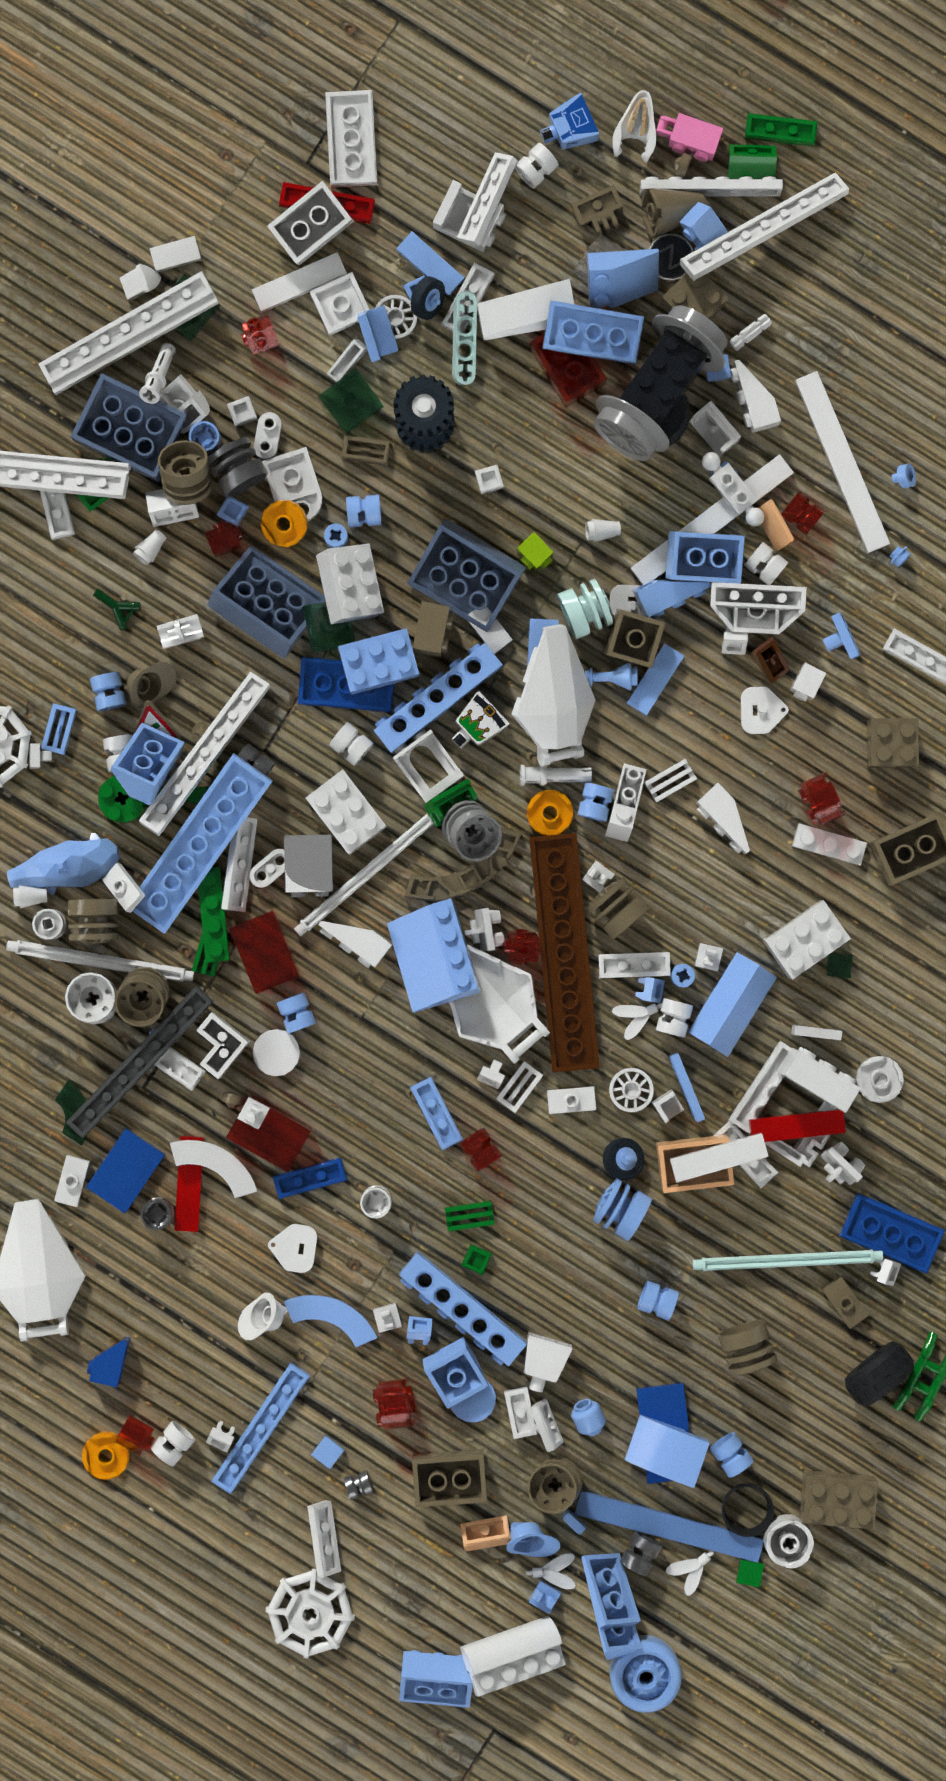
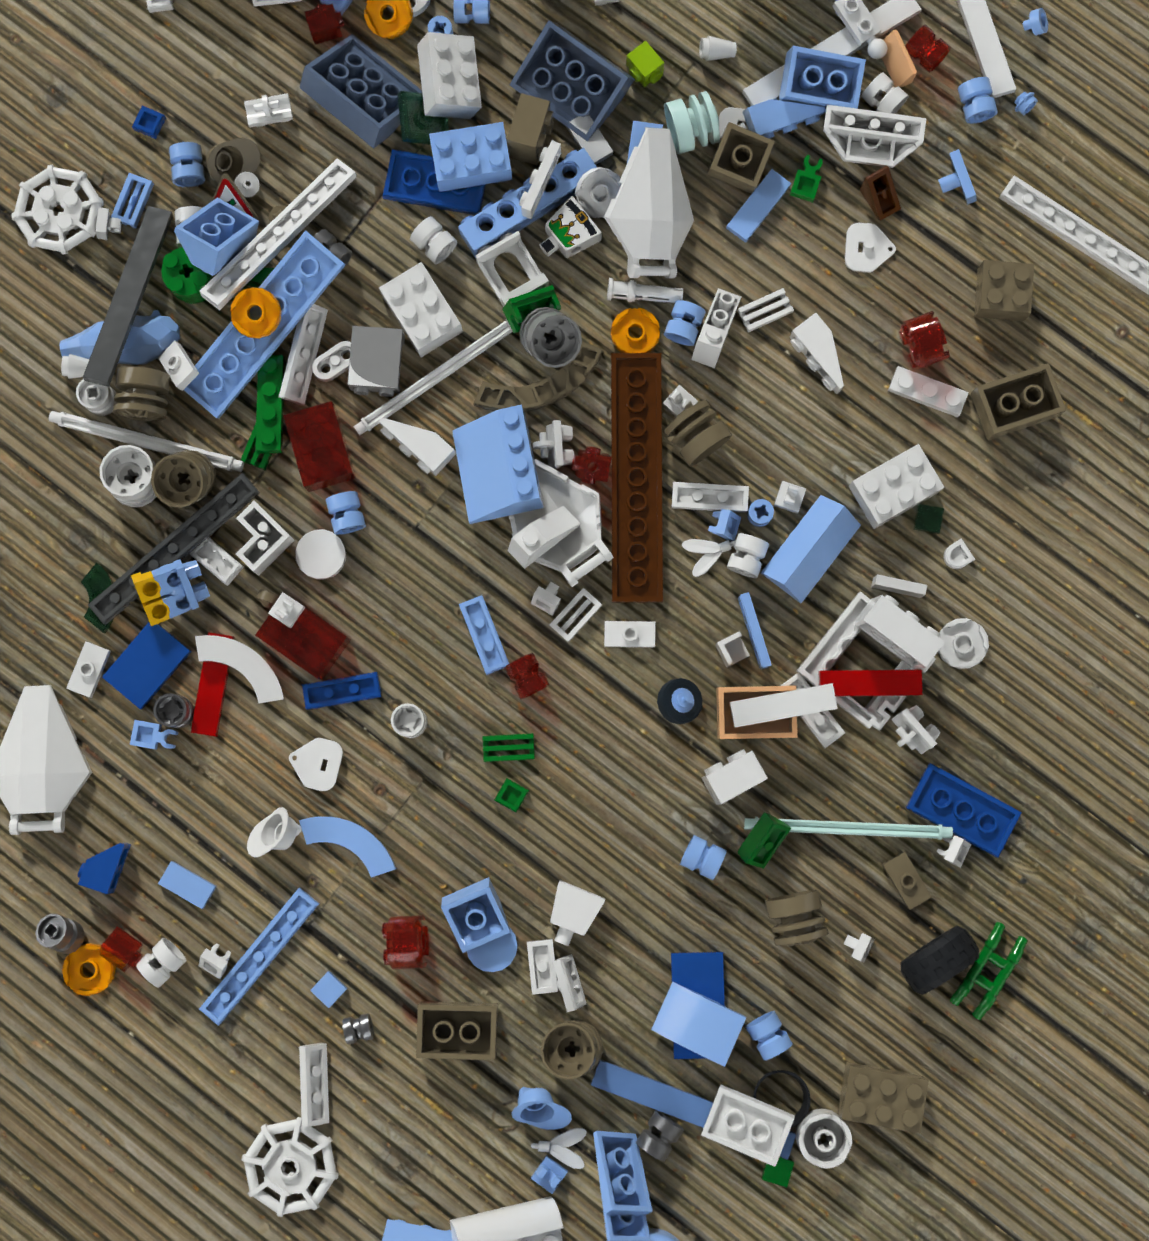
camera: 15 degrees right, 5 degrees down
dark green piece [93,588,141,631] -> none
white cone [133,529,166,565] -> none
white tile [373,1303,402,1333] -> none
light blue brick [399,1251,527,1366] -> none
light blue tile [407,1316,432,1345] -> none
light nougat slope [460,1515,511,1551] -> none
light blue tile [562,1508,586,1534] -> none
light blue head [571,1399,606,1436] -> none
light blue piece [585,662,638,690] -> none
light blue wheel [593,1178,652,1241] -> none
white wheel [609,1068,654,1112] -> none
white piece [666,1550,714,1596] -> none
white tile [722,627,748,655] -> none
white brick [790,663,826,702] -> none
none -> flat silver wheel [35,914,85,954]
none -> dark grey tile [83,206,173,387]
none -> light blue plate [130,720,178,750]
none -> light blue hips [131,559,210,627]
none -> blue tile [132,105,166,139]
none -> light blue tile [158,861,217,909]
none -> light orange tile [230,287,282,339]
none -> white tile [234,172,260,198]
none -> white slope [508,506,581,569]
none -> white plate [519,140,561,219]
none -> white tile [575,167,621,218]
none -> white brick [701,749,768,805]
none -> white plate [701,1084,795,1167]
none -> green slope [738,812,792,869]
none -> green plate [790,154,823,203]
none -> white tile [844,933,875,962]
none -> white tile [943,538,975,569]
none -> light blue wheel [958,77,998,124]

